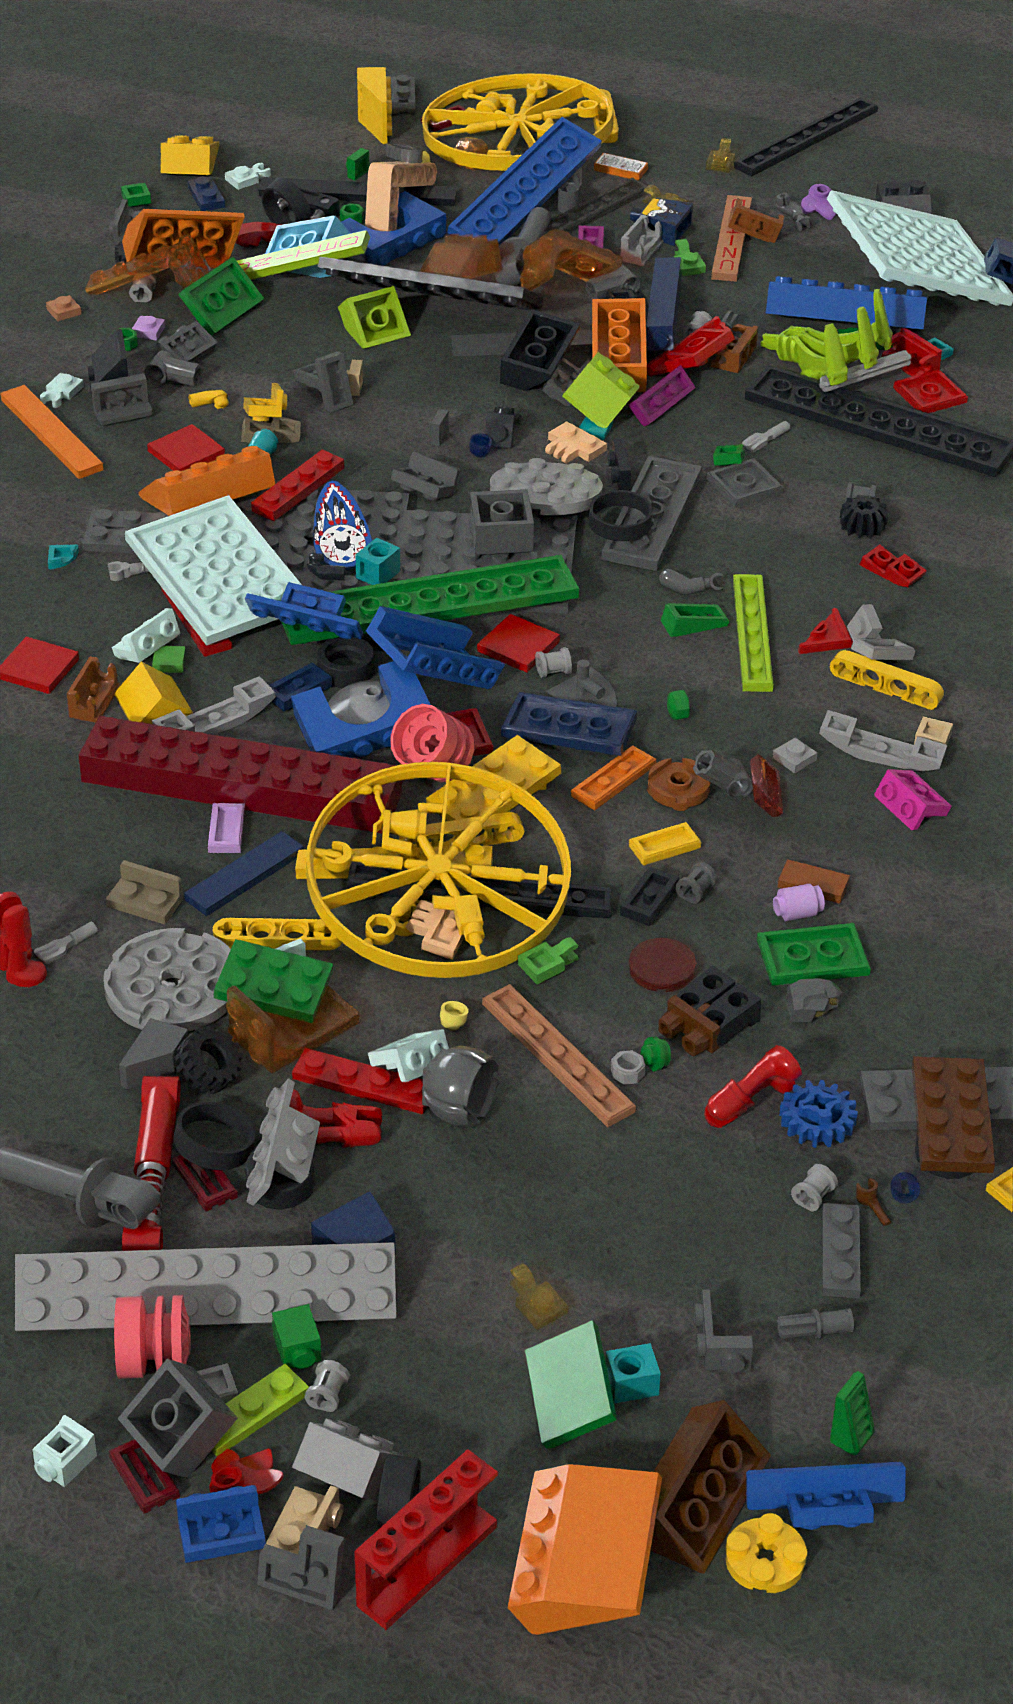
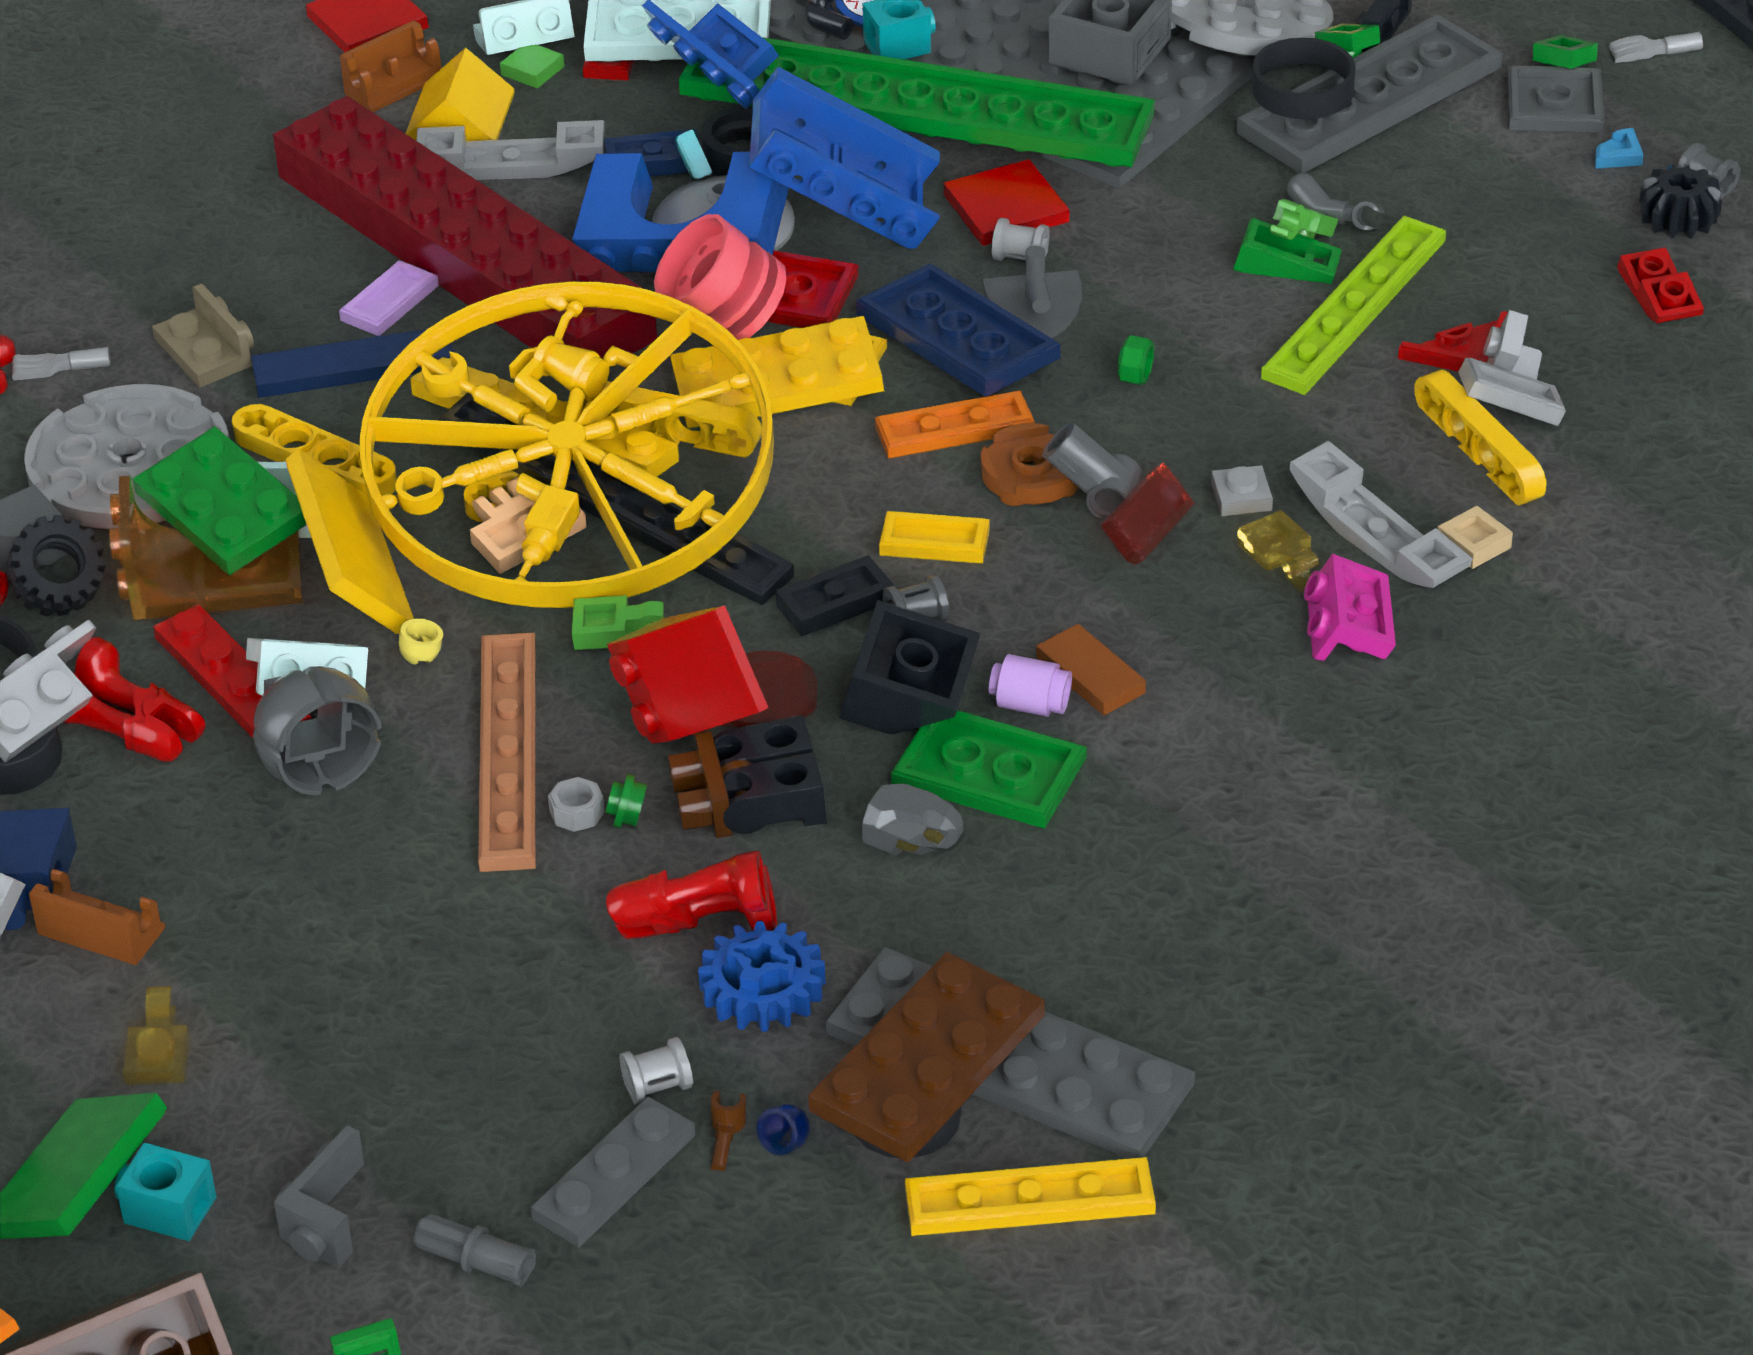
camera: 35 degrees right, 0 degrees up
none -> dark orange hinge [29,869,165,965]
none -> yellow tile [285,448,414,635]
none -> red slope [607,605,769,744]
none -> tile [674,129,713,180]
none -> black slope [839,600,981,735]
none -> clear yellow plate [1238,510,1319,593]
none -> bright green plate [1270,199,1338,240]
none -> green plate [1315,23,1380,58]
none -> dark azure tile [1595,128,1644,169]

